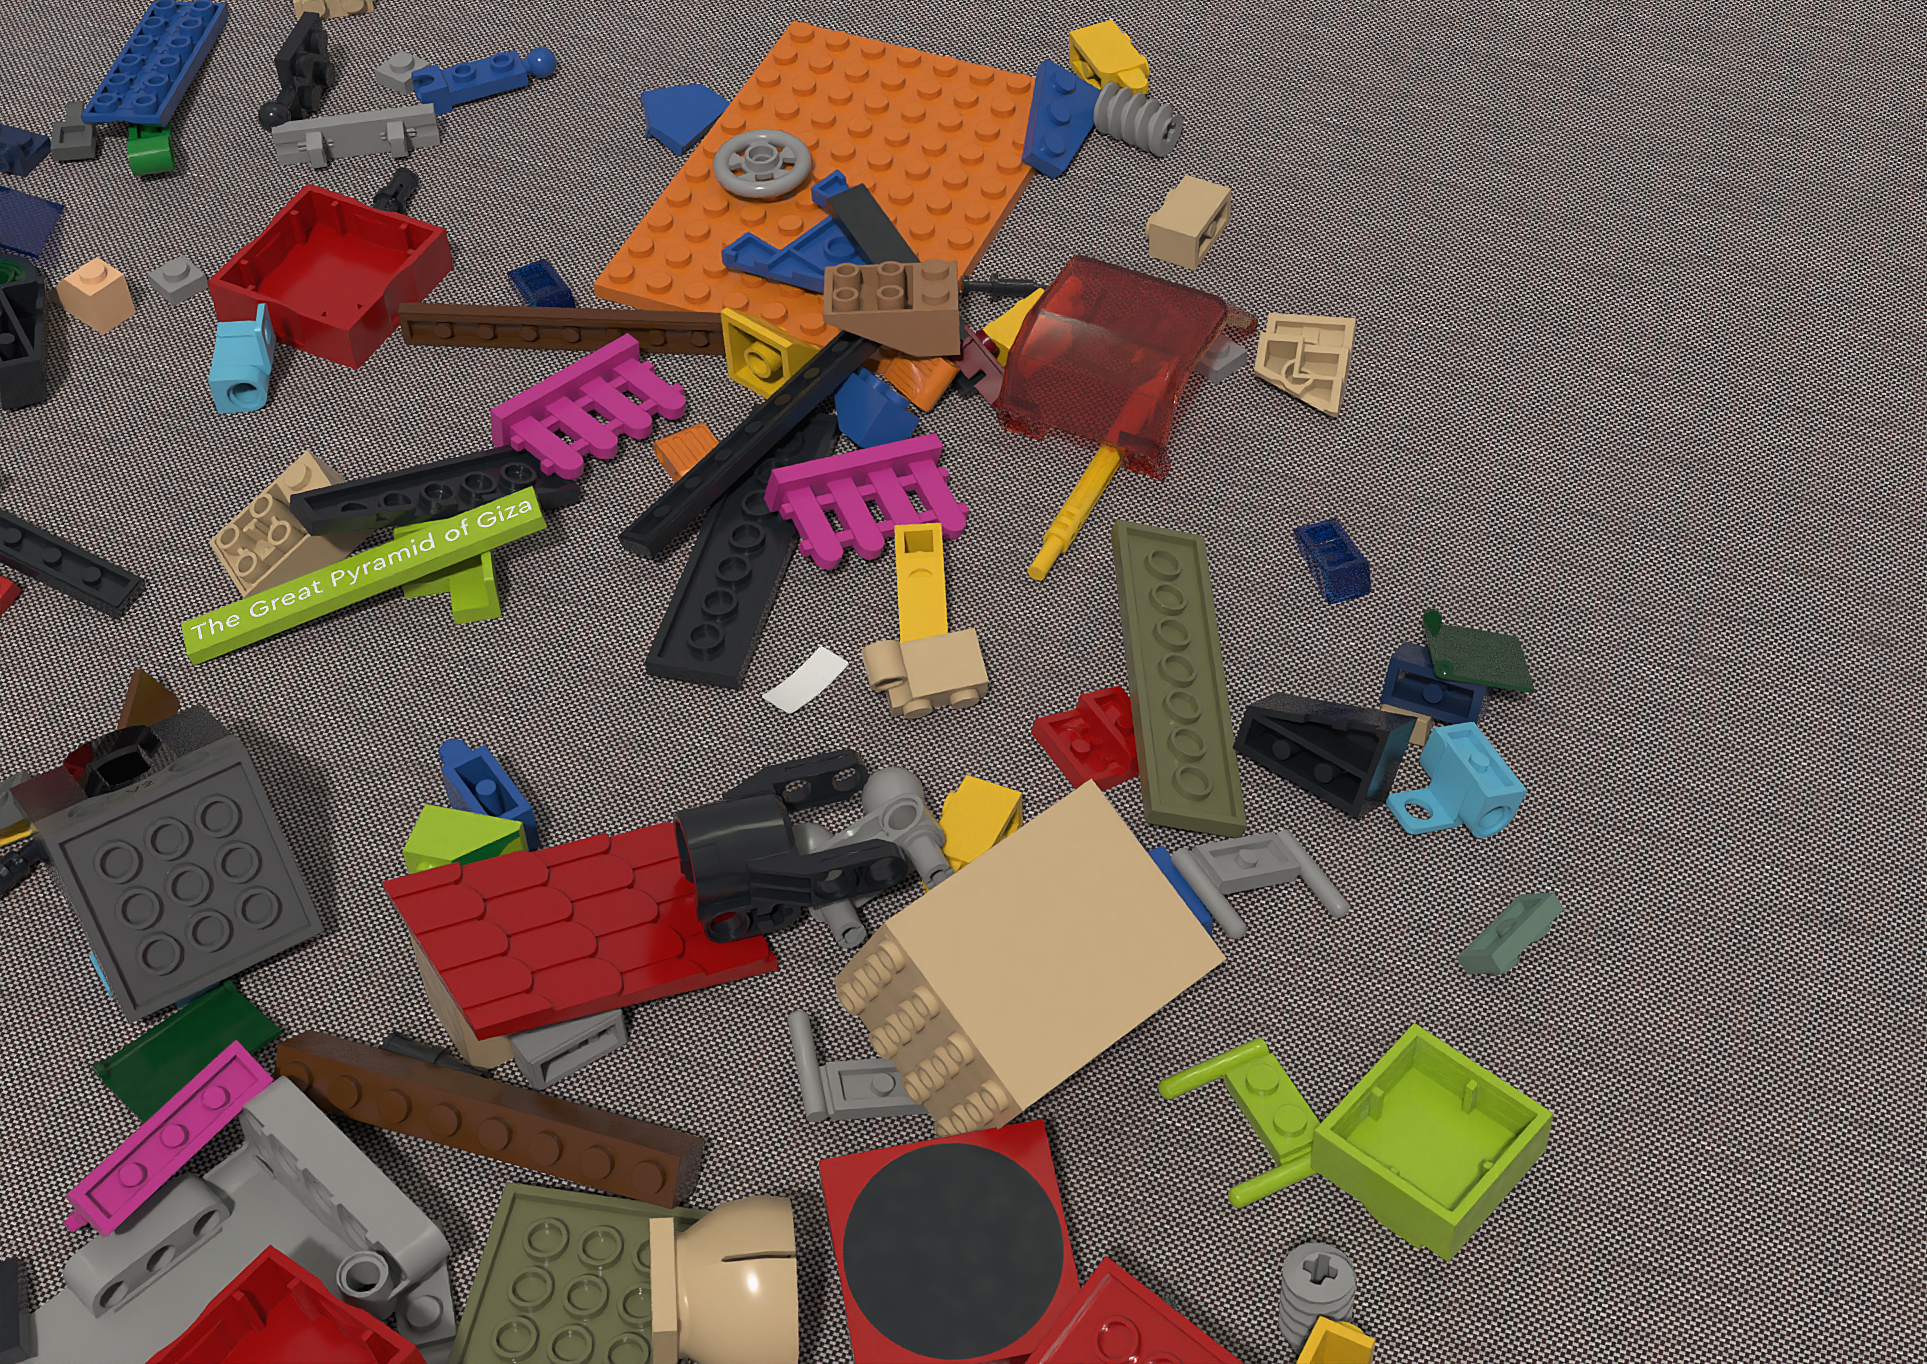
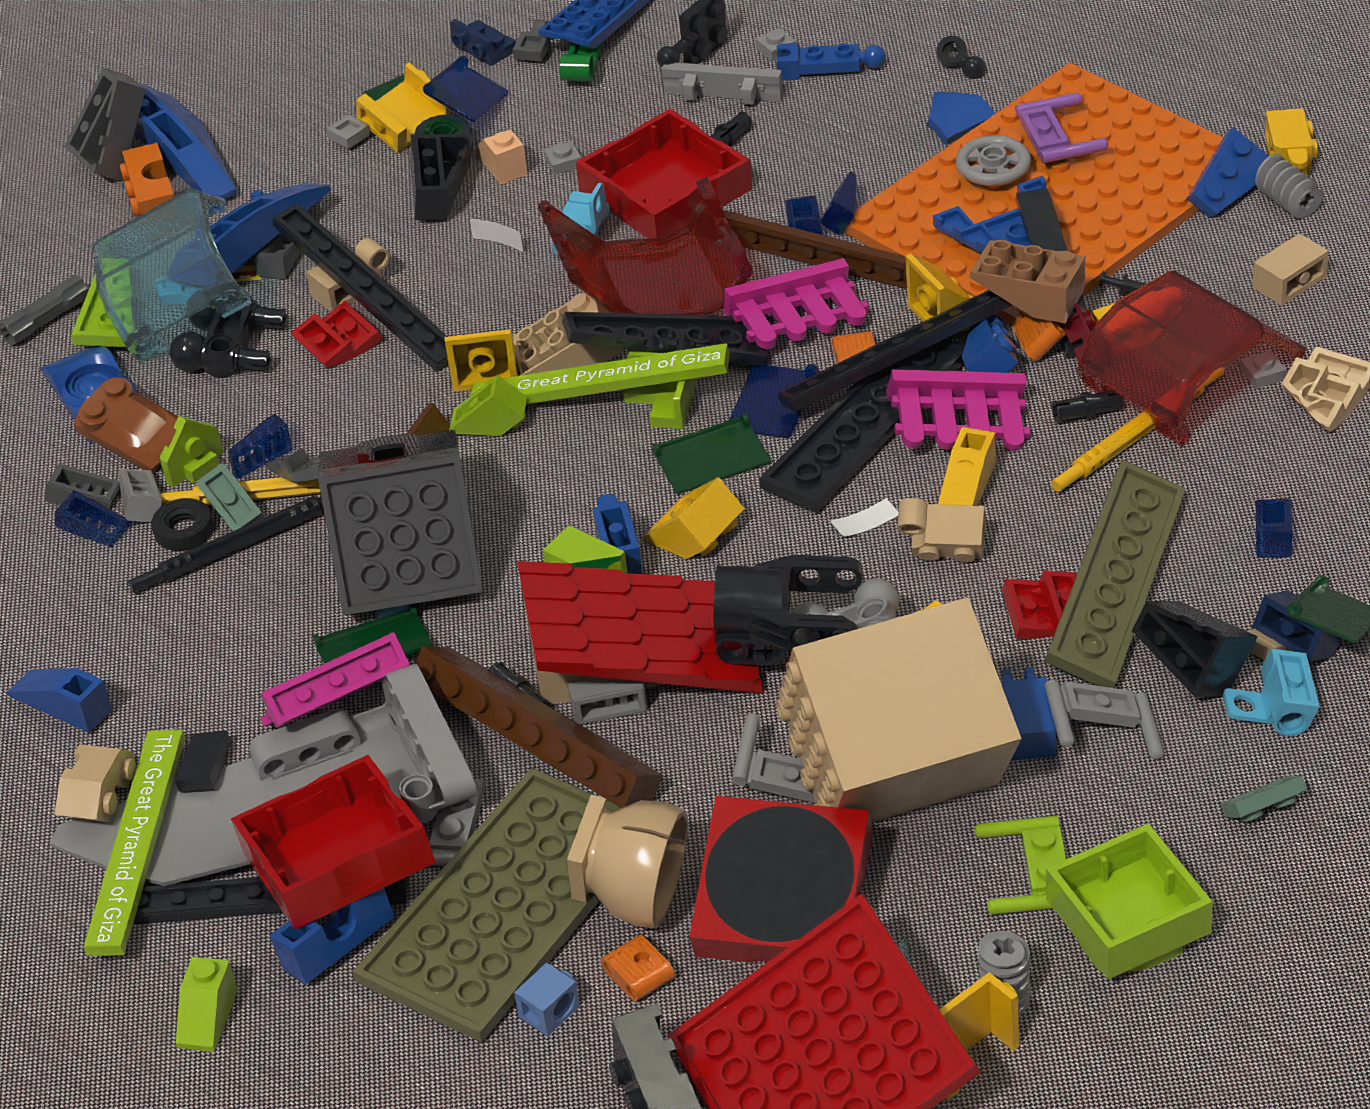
camera: 25 degrees right, 5 degrees down
none -> yellow slope [445,329,518,391]
none -> lime slope [449,375,527,436]
none -> white sticker [470,219,523,252]
none -> clear red windscreen [538,177,753,315]
none -> yellow slope [643,477,745,559]
none -> dark green piece [651,413,772,495]
none -> clear blue piece [729,364,818,438]
none -> clear blue slope [820,171,857,235]
none -> black plate [937,36,986,79]
none -> medium lavender plate [1015,92,1108,164]
none -> black pin [1051,388,1123,422]

